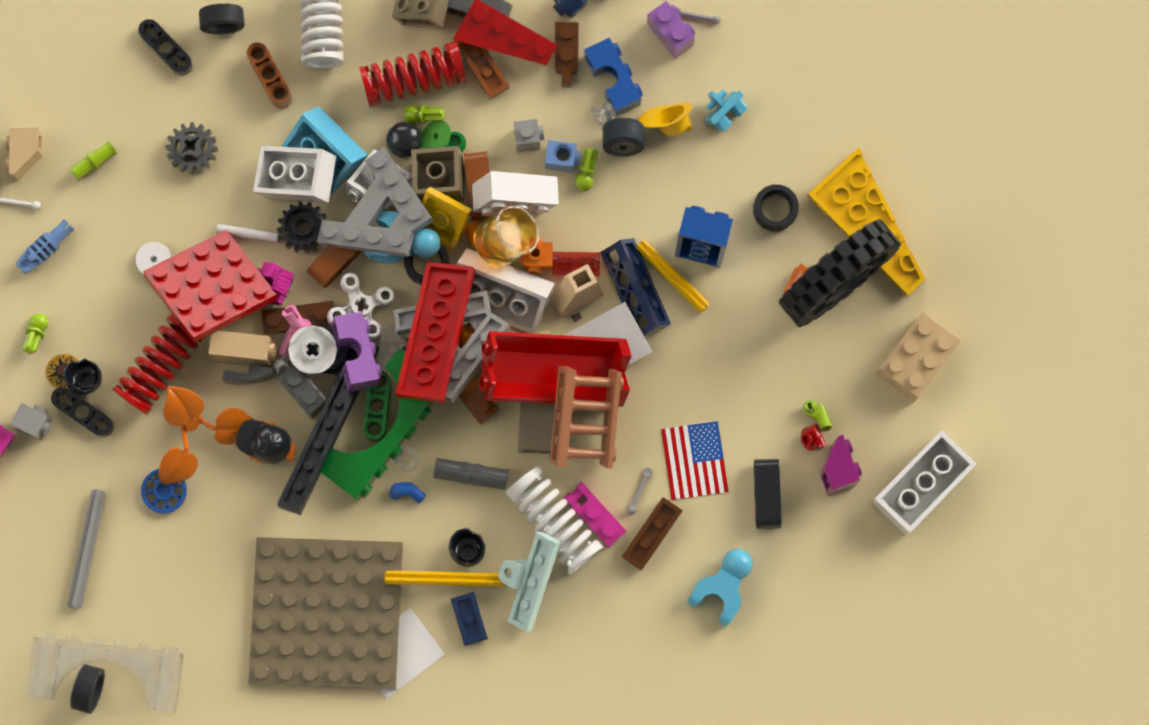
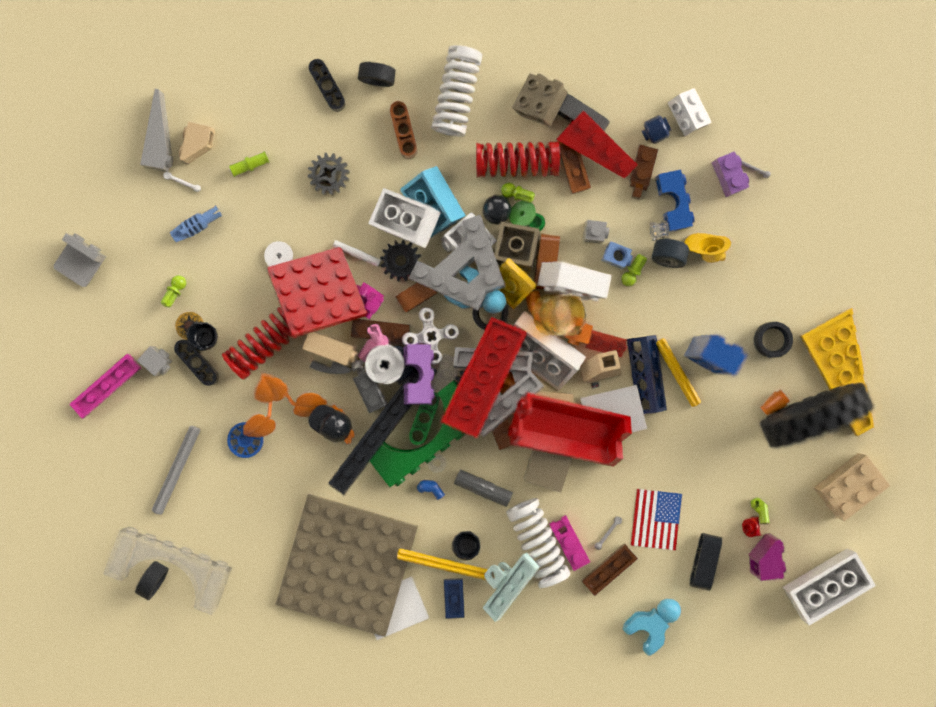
camera: 15 degrees right, 10 degrees up
nougat fence [550,366,624,469] -> none
medium azure hips [703,89,748,132] -> none

